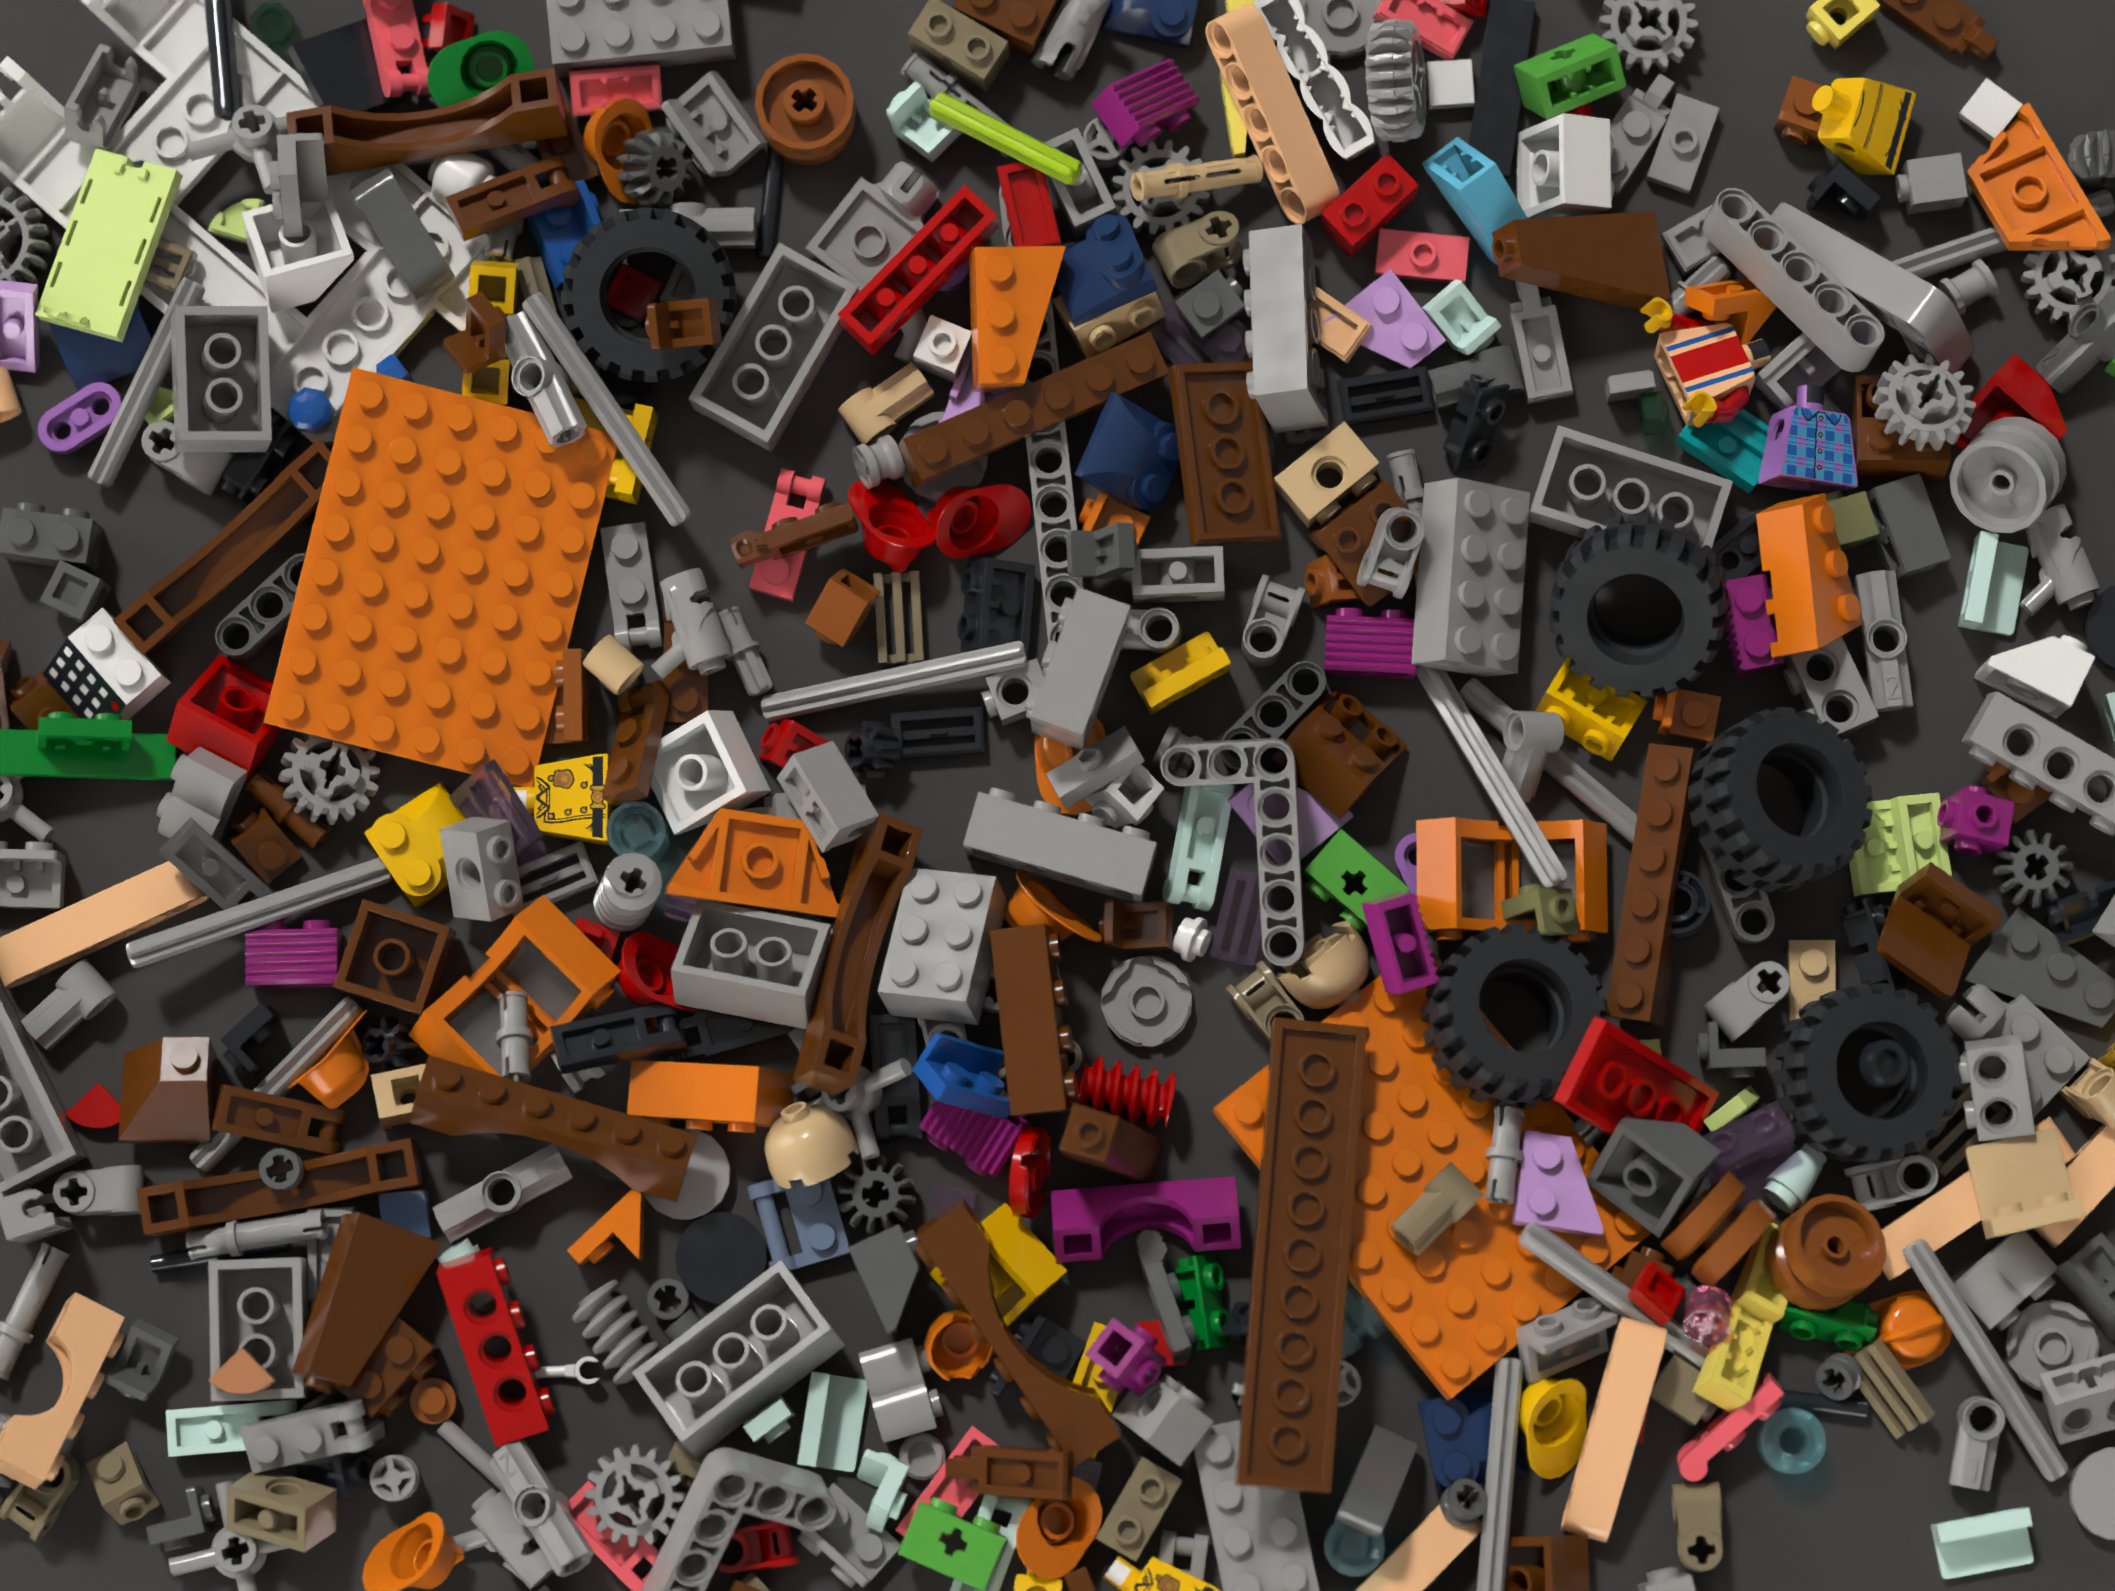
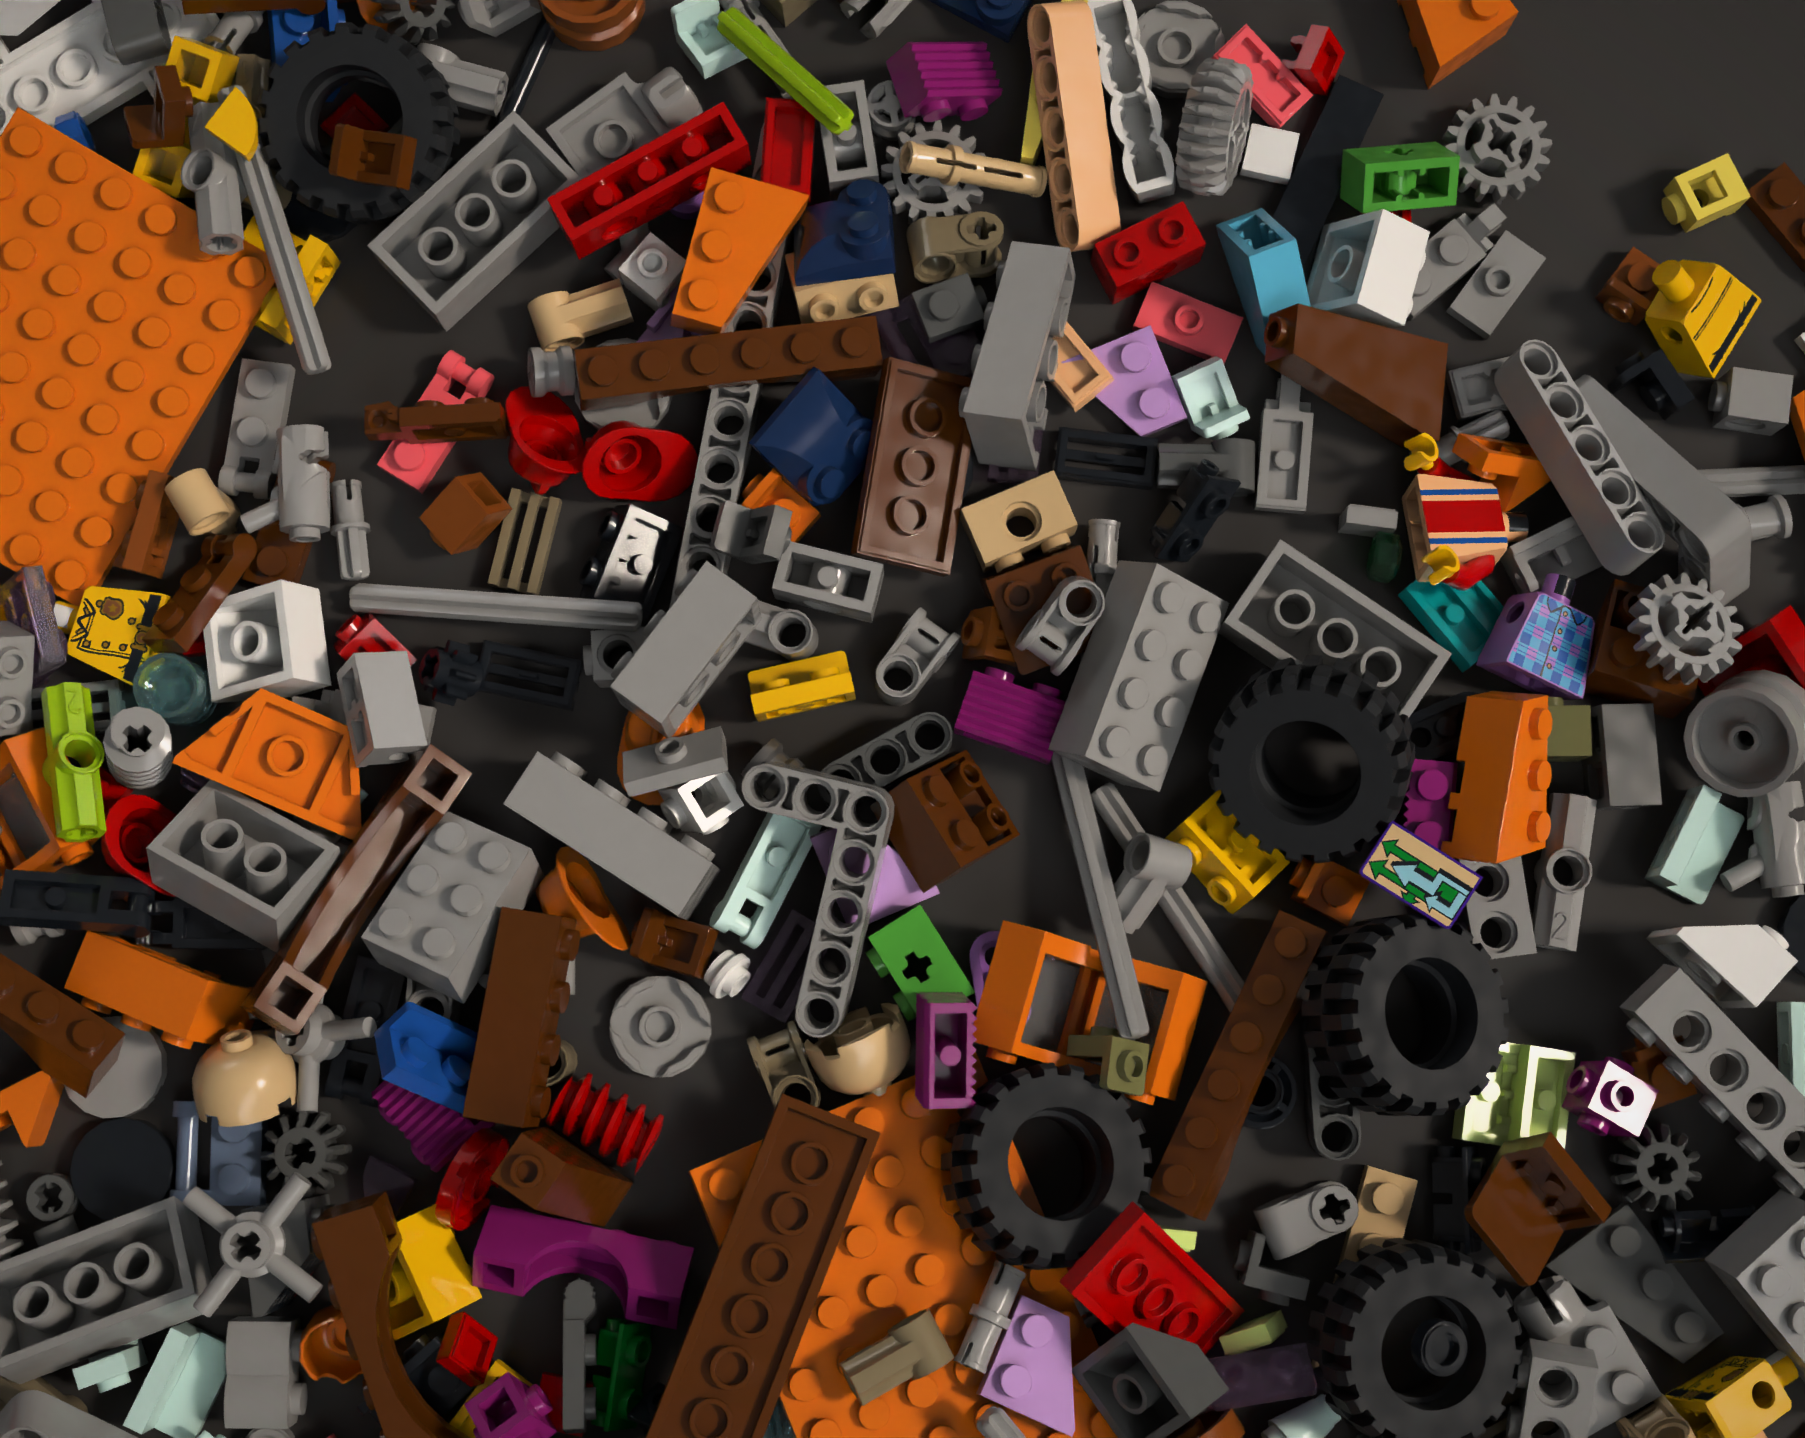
camera: 10 degrees right, 0 degrees up
none -> lime piece [41,682,107,842]
none -> light grey bar [182,1172,323,1317]
none -> yellow tile [205,87,258,162]
none -> red tile [436,1311,498,1387]
none -> panel [1359,821,1483,929]

